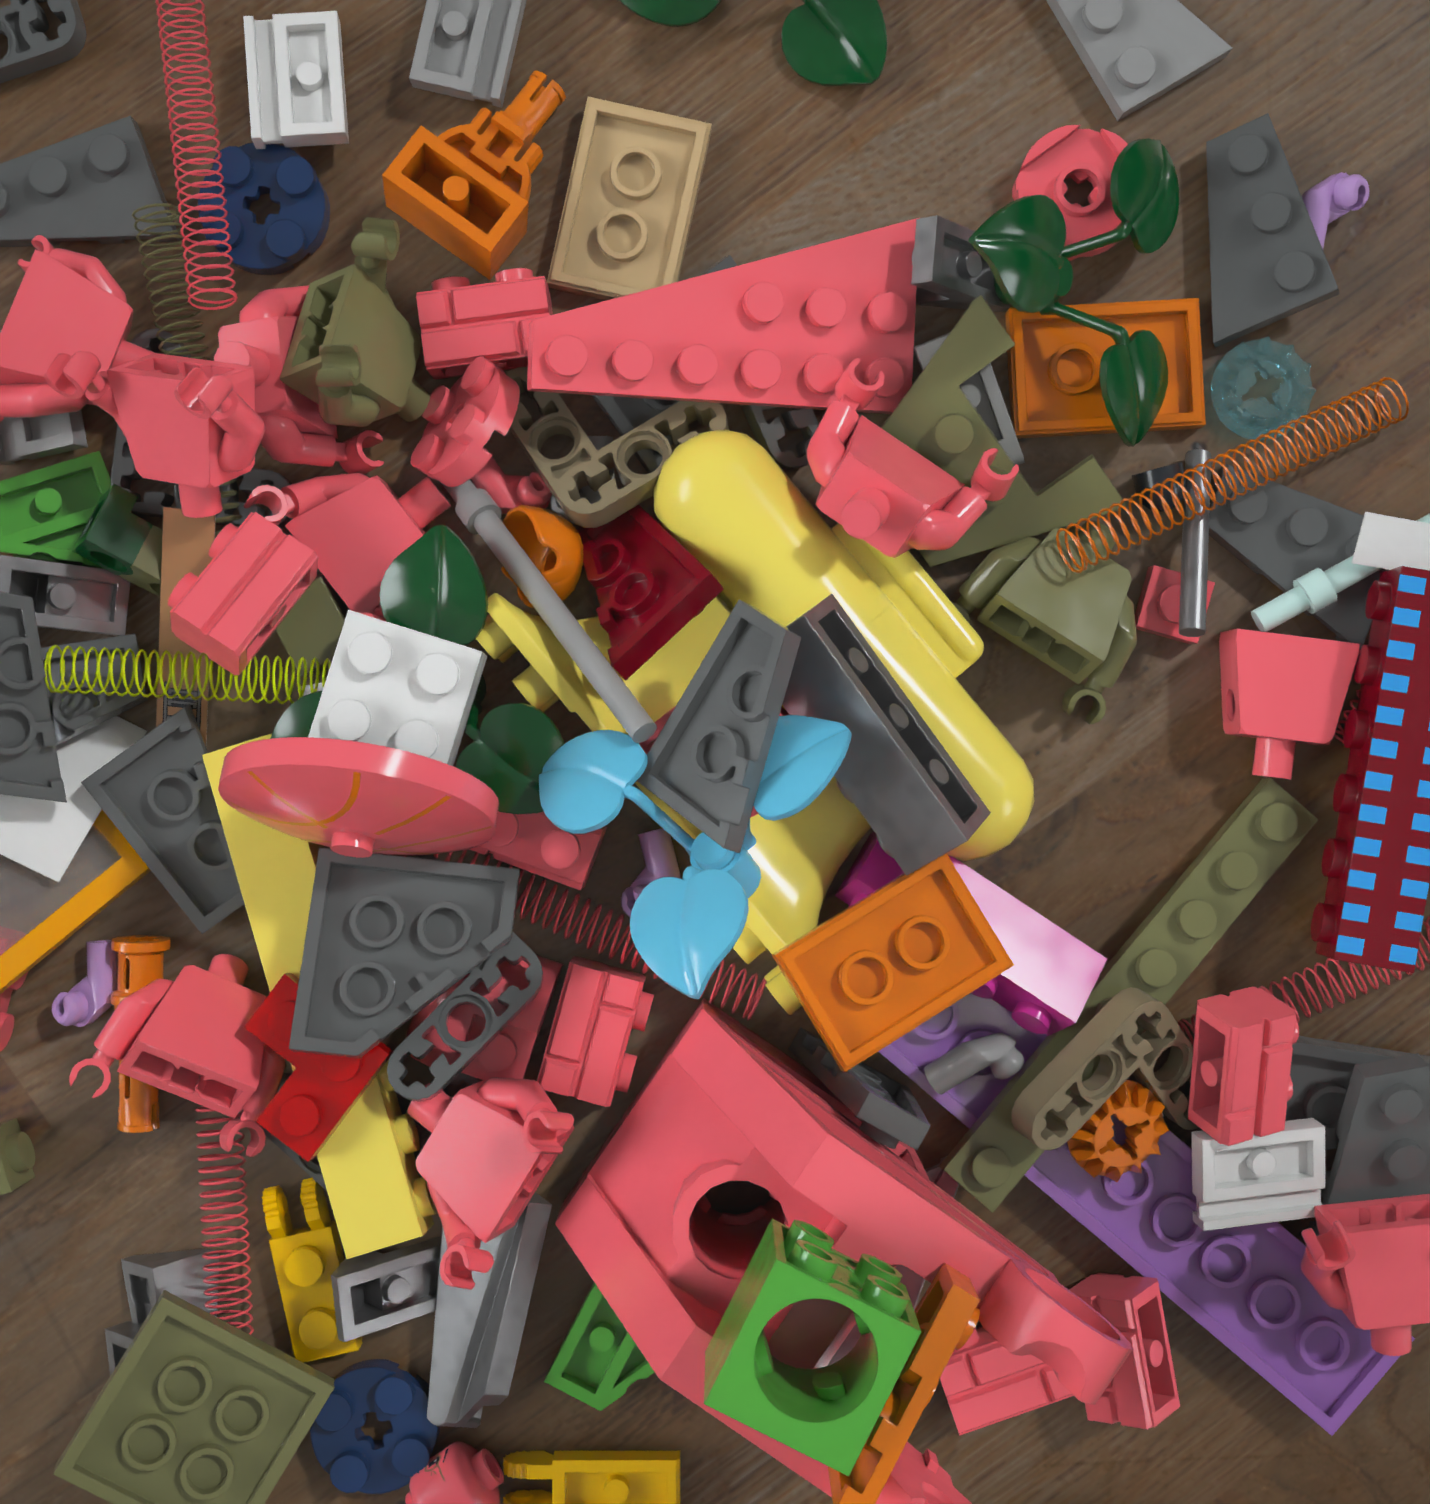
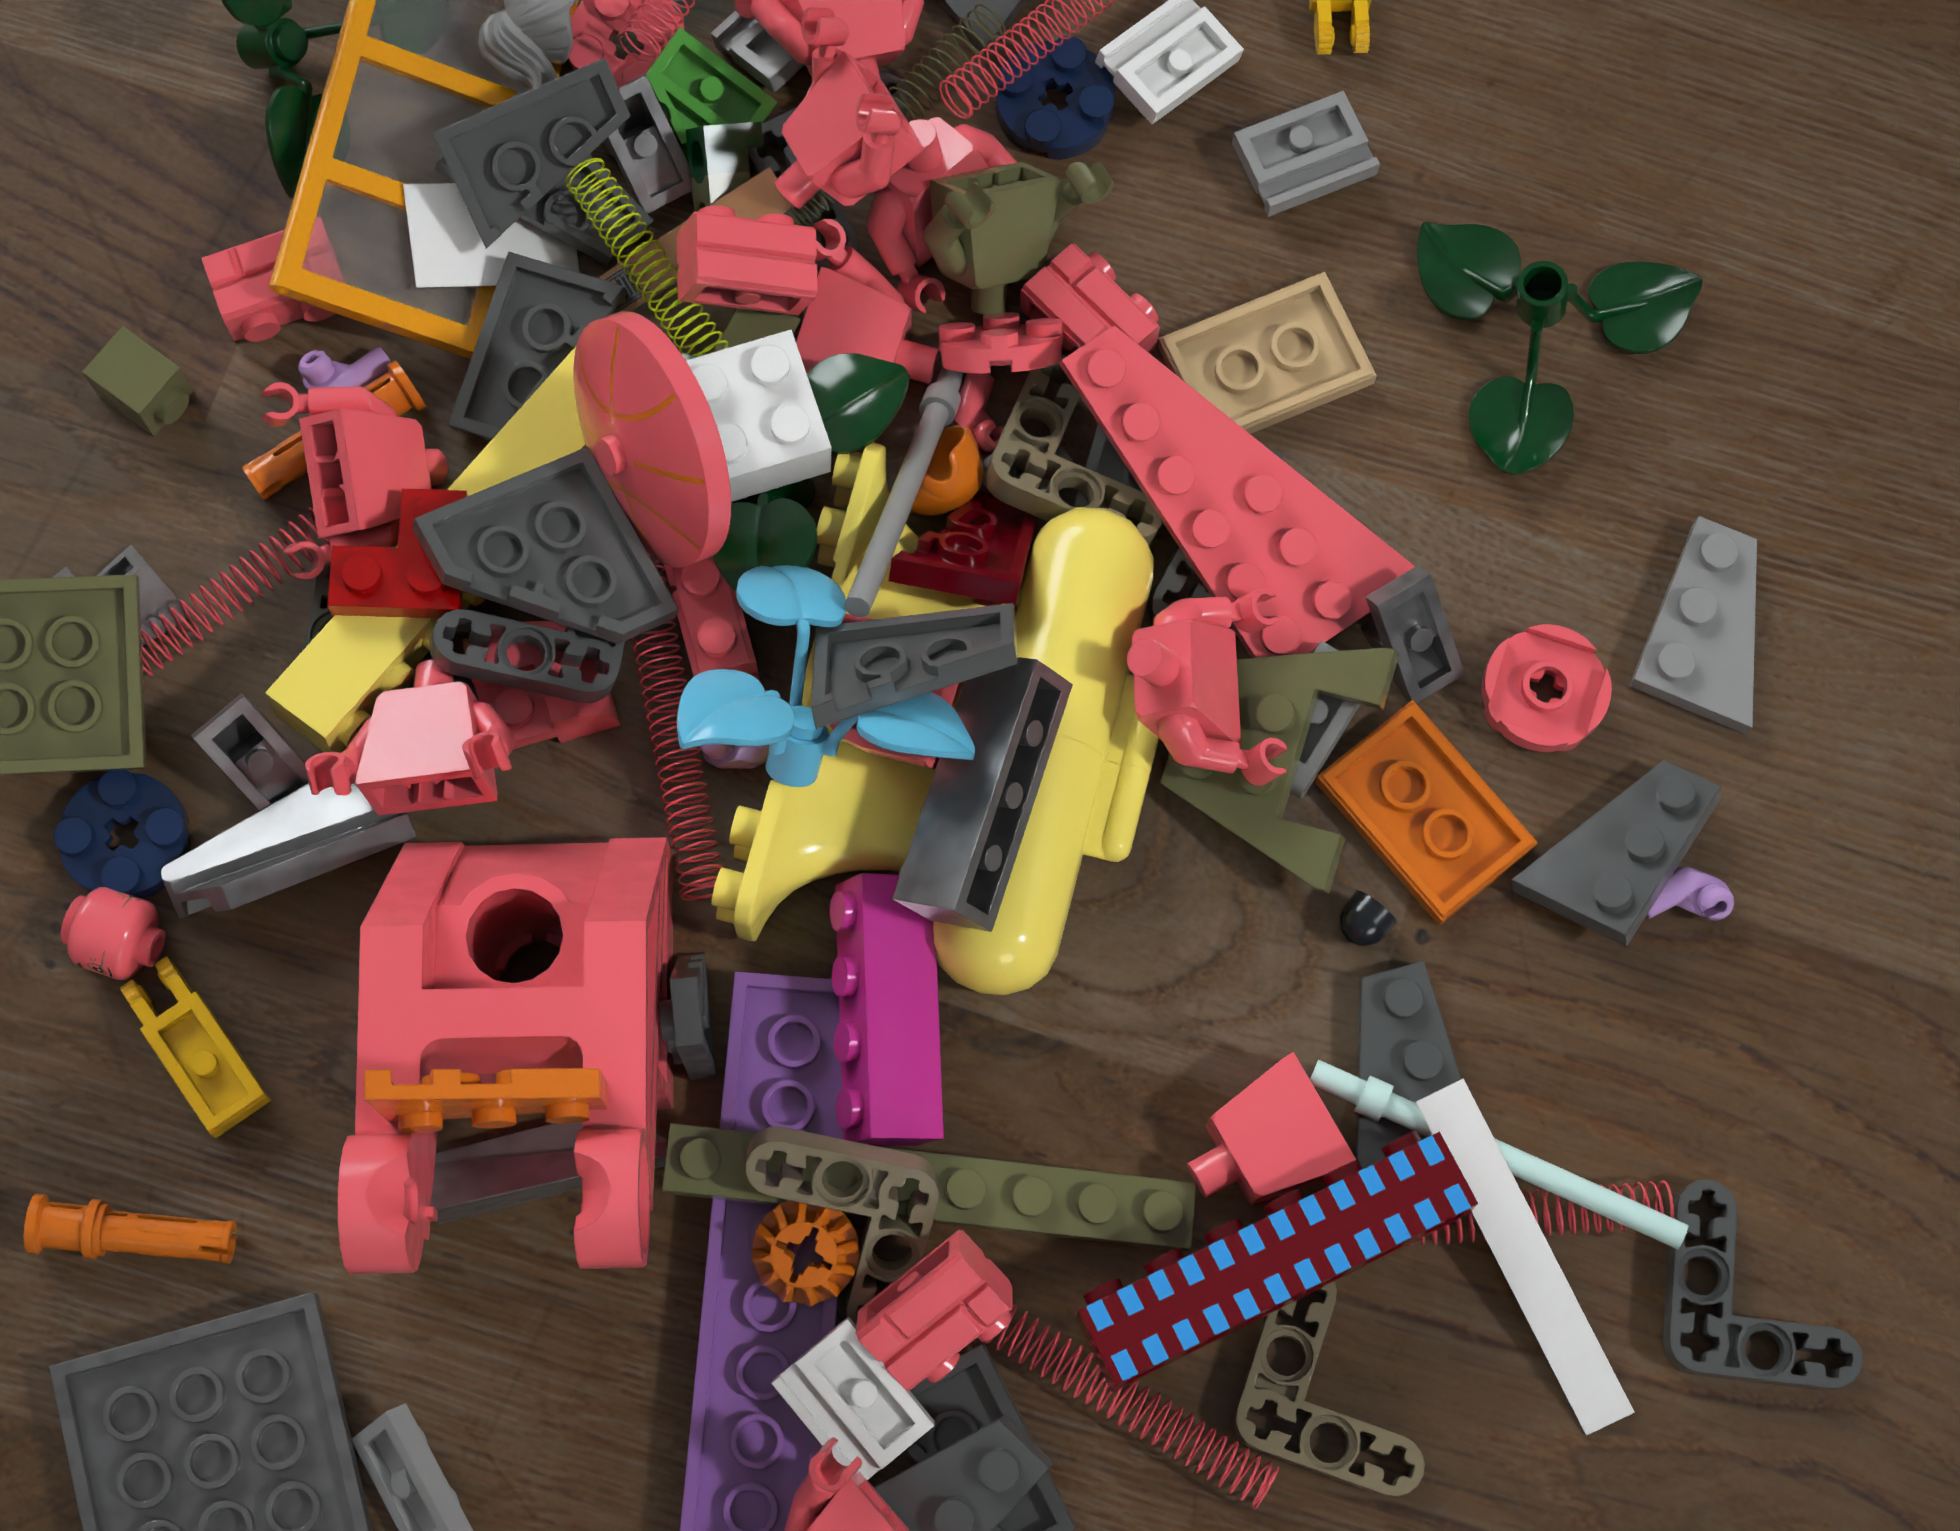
camera: 50 degrees right, 15 degrees down
yellow hinge [262,1178,362,1363] -> none
orange brick [382,70,566,280] -> none
coral brick [537,956,654,1107] -> none
bright green wing [544,1283,654,1411] -> none
bright green brick [704,1219,921,1476] -> none
orange tile [772,853,1014,1072] -> none
light grey arm [924,1033,1024,1095] -> none
coral brick [940,1327,1074,1435] -> none
olive torso [953,521,1137,724] -> none
dark green plant [969,138,1179,447] -> none
orange piece [1056,377,1409,573] -> none
coral brick [1069,1273,1180,1429] -> none
coral plate [1135,565,1215,645] -> none
flat silver bar [1179,449,1211,637] -> none
clear light blue gear [1211,336,1317,441] -> none

